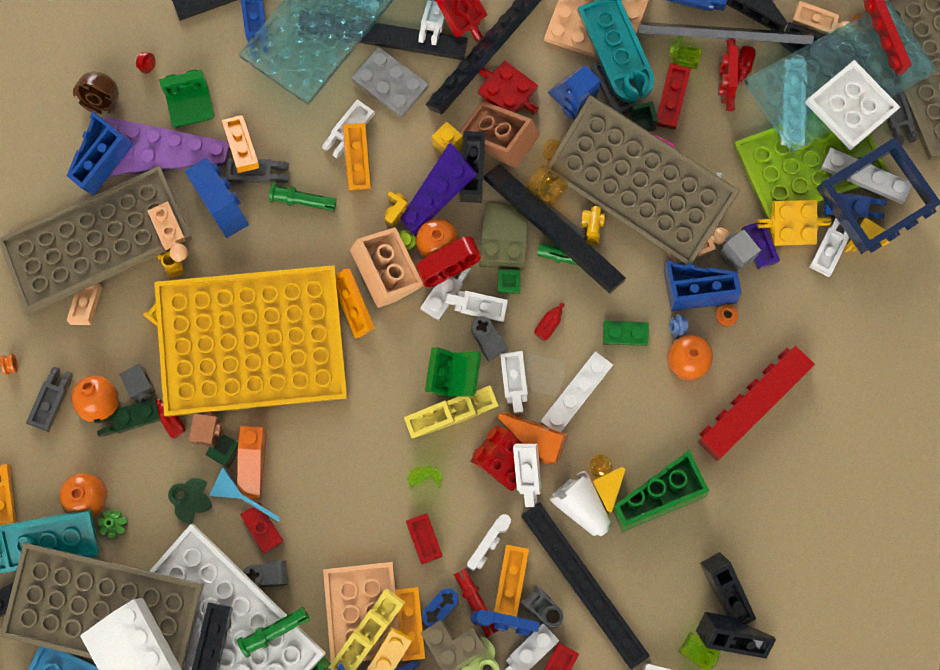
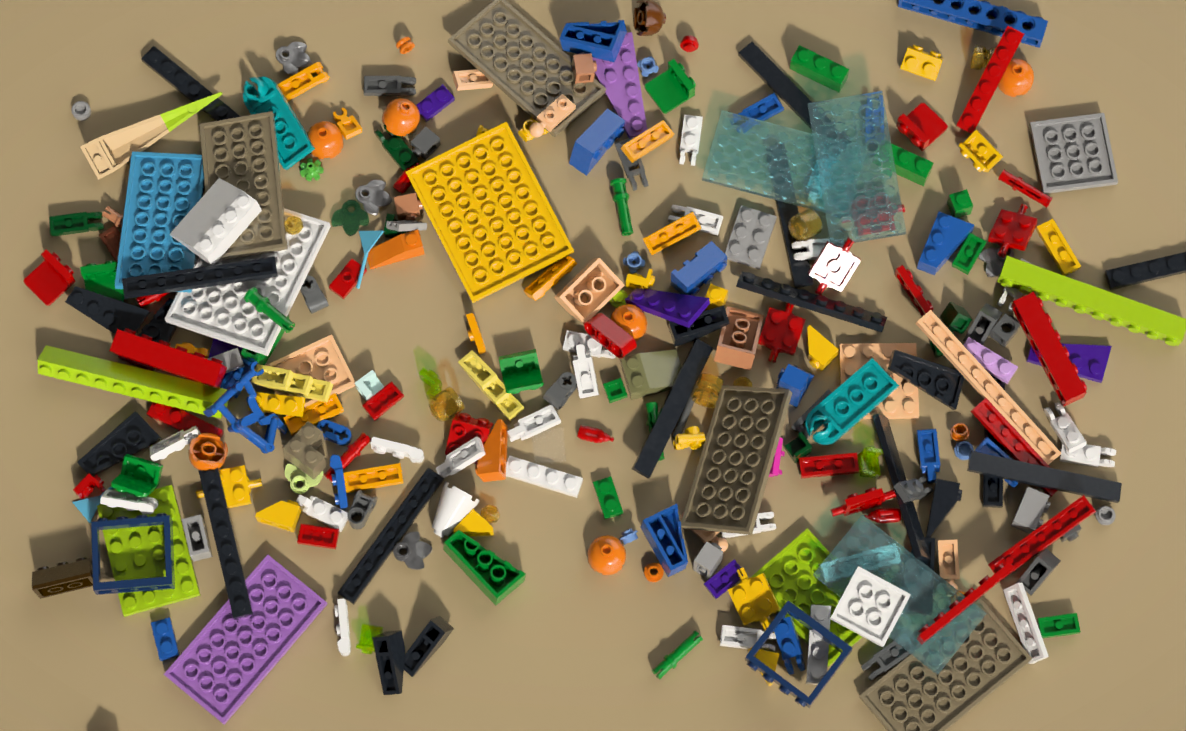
camera: 70 degrees right, 5 degrees down
red brick [698,345,815,461] -> none
none -> clear yellow plate [285,216,303,235]
none -> light orange plate [333,108,362,140]
none -> flat silver plate [355,180,392,215]
none -> light aqua panel [355,370,384,401]
none -> light grey tile [386,220,427,231]
none -> flat silver plate [393,532,433,570]
none -> dark purple plate [416,84,455,122]
none -> clear yellow helmet [429,387,465,422]
none -> light orange plate [466,313,486,355]
none -> nougat brick [572,53,597,84]
none -> medium blue plate [623,251,645,273]
none -> medium blue plate [637,56,659,77]
none -> green pin [651,631,703,680]
none -> wedge [670,241,727,296]
none -> white hinge [679,114,703,166]
none -> clear yellow helmet [788,208,822,241]
none -> yellow slope [806,325,839,371]
none -> dark grey hinge [893,477,933,503]

